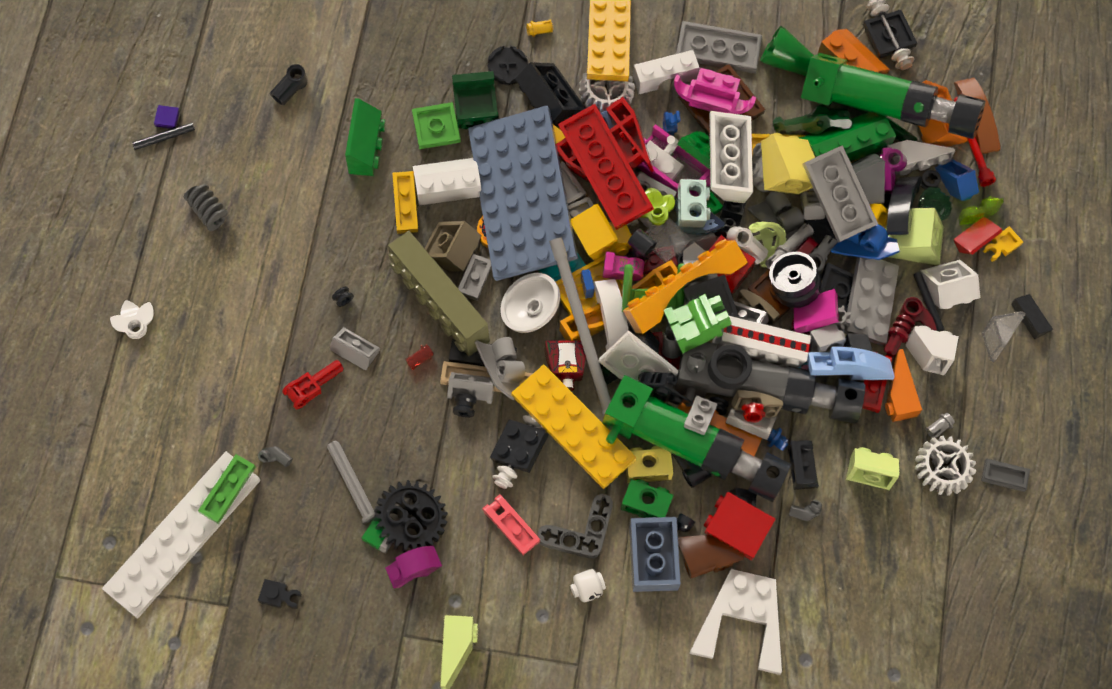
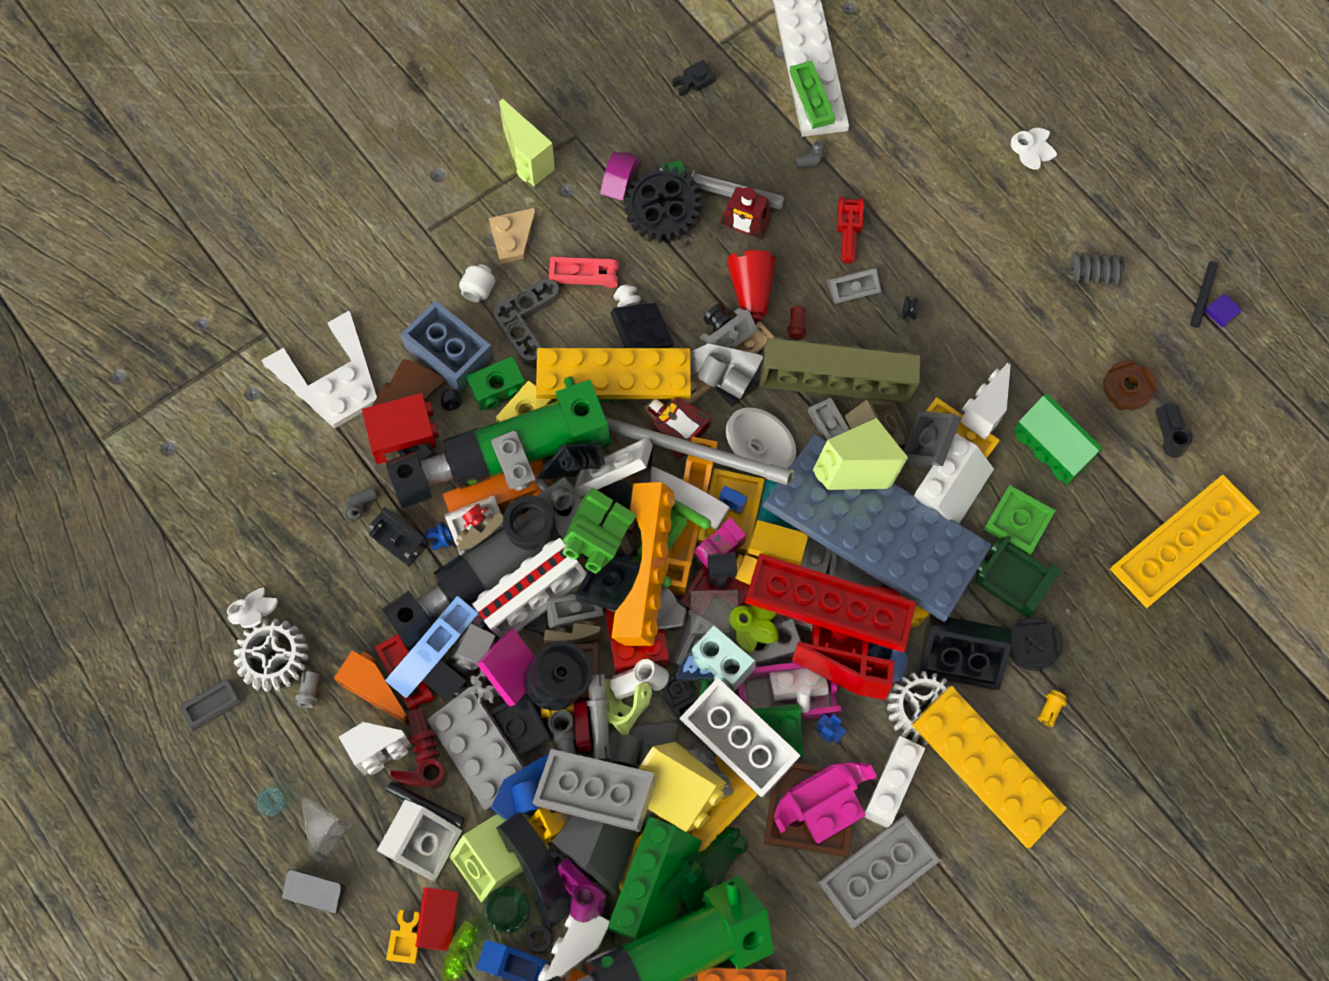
camera: 135 degrees right, 0 degrees up
green cone [760,26,815,76] -> none
yellowish green slope [846,448,899,490] -> none
none -> white plate [227,587,278,628]
none -> clear light blue plate [256,788,285,816]
none -> tan wing [489,208,535,264]
none -> dark red torso [720,187,771,239]
none -> red cone [727,250,776,322]
none -> yellowish green slope [813,418,908,490]
none -> dark grey plate [903,411,961,468]
none -> white slope [960,363,1010,439]
none -> reddish brown plate [1103,360,1157,411]
none -> yellow plate [1110,475,1260,608]

